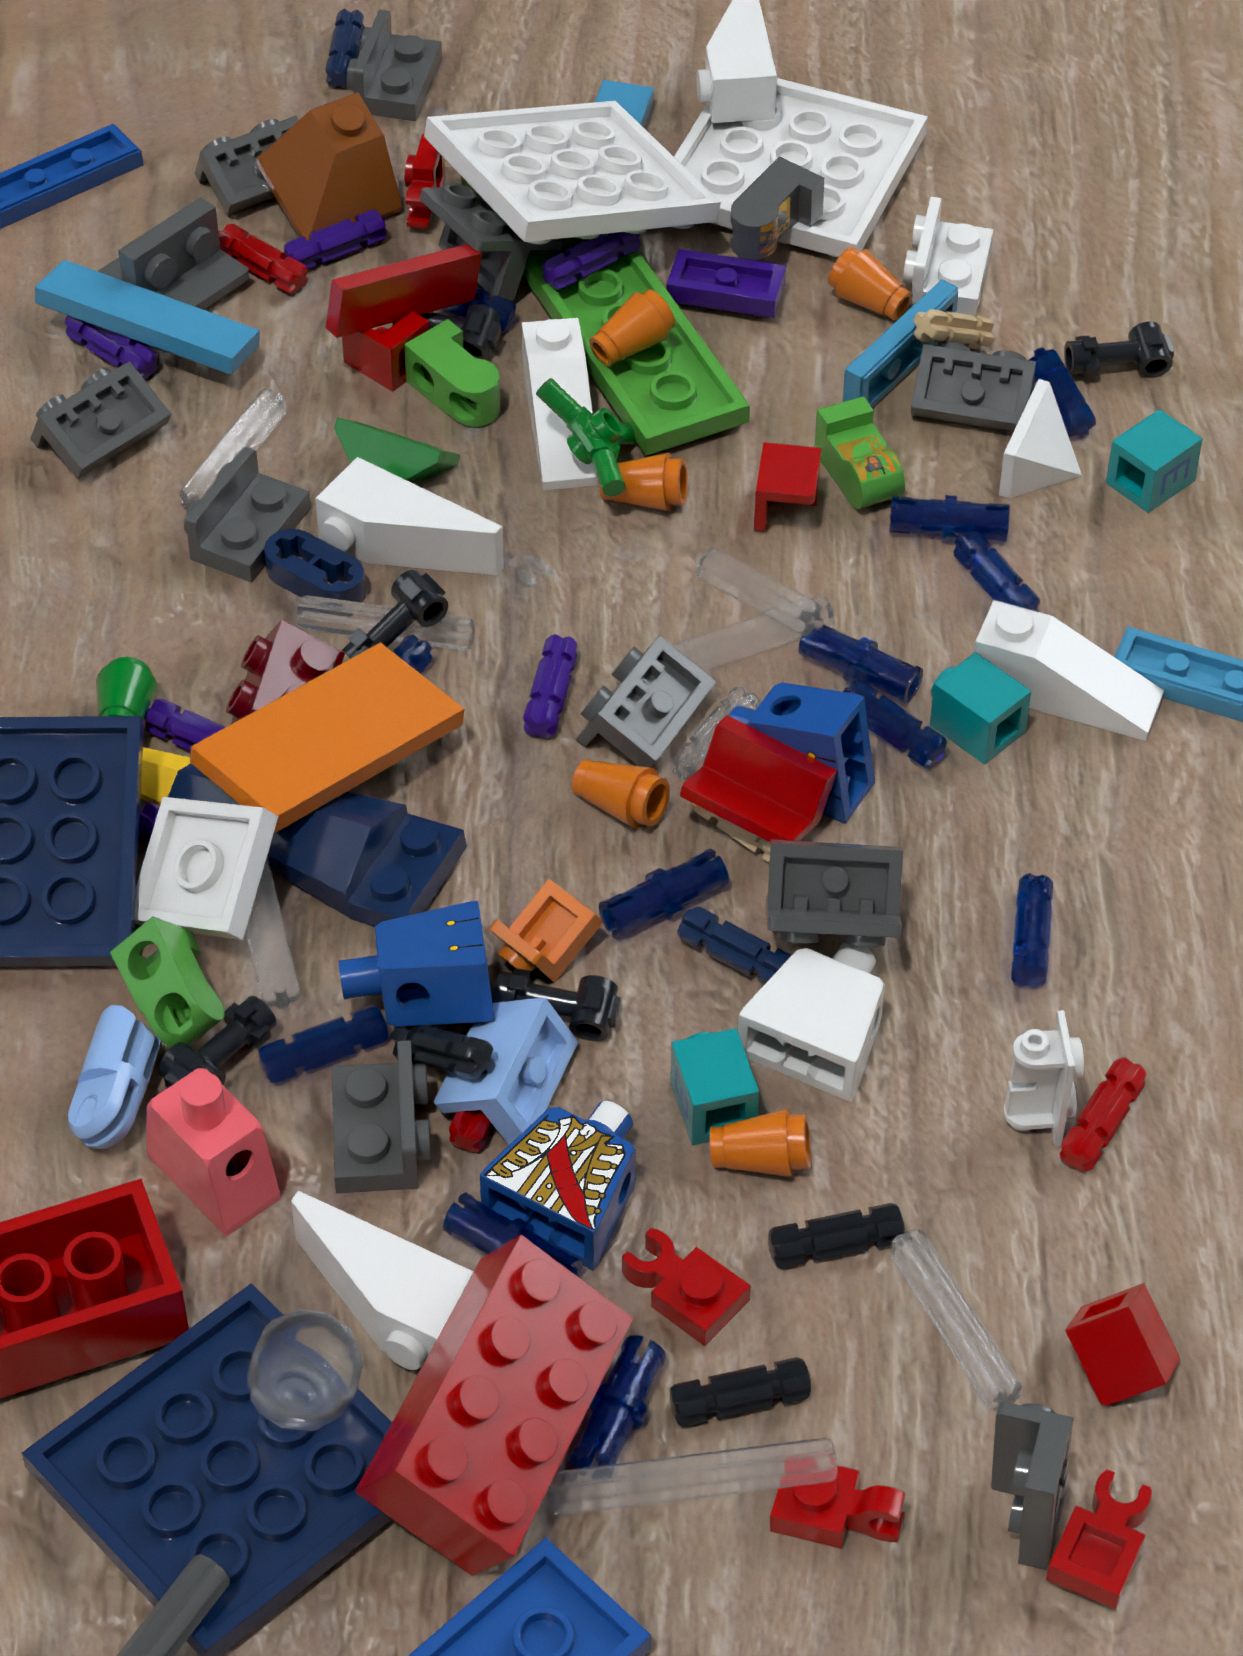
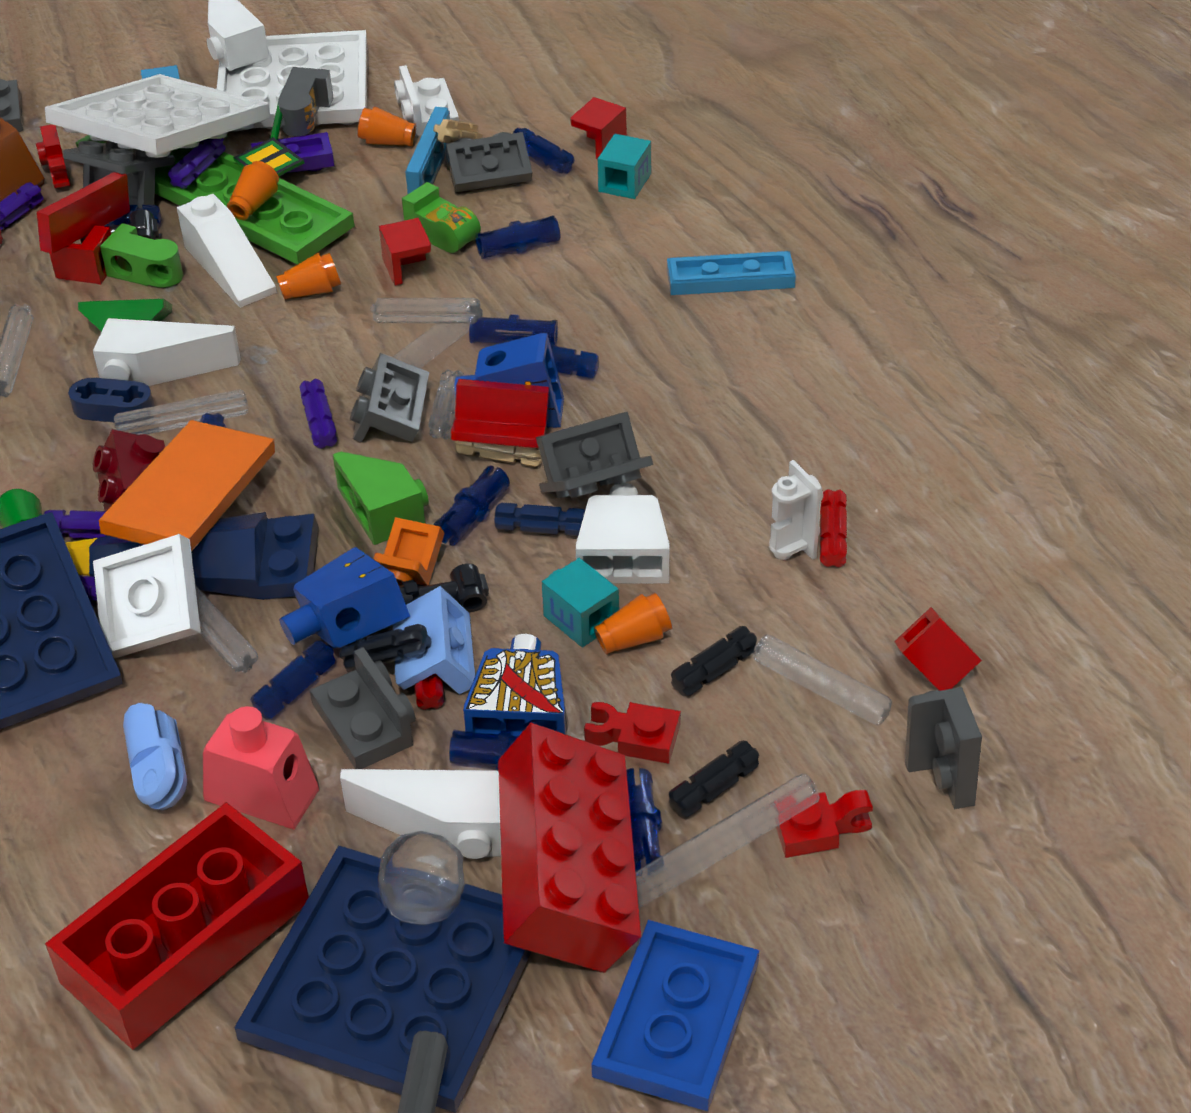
camera: 25 degrees left, 5 degrees down
bright green leg [110,916,224,1048] -> none
black bar [159,996,277,1088] -> none
dark grey bracket [184,446,311,583] -> none
black bar [342,570,449,659] -> none
green piece [536,378,636,497] -> none
orange cone [572,759,670,828] -> none
teal brick [930,652,1031,765] -> none
clear blue axle [953,530,1040,612] -> none
white slope [974,600,1164,741] -> none
white slope [999,379,1082,498] -> none
clear blue axle [1011,873,1054,989] -> none
red plate [1046,1469,1152,1610] -> none
black bar [1064,321,1175,378] -> none
none -> piece [233,104,304,176]
none -> bright green slope [333,451,429,545]
none -> red panel [570,97,627,159]

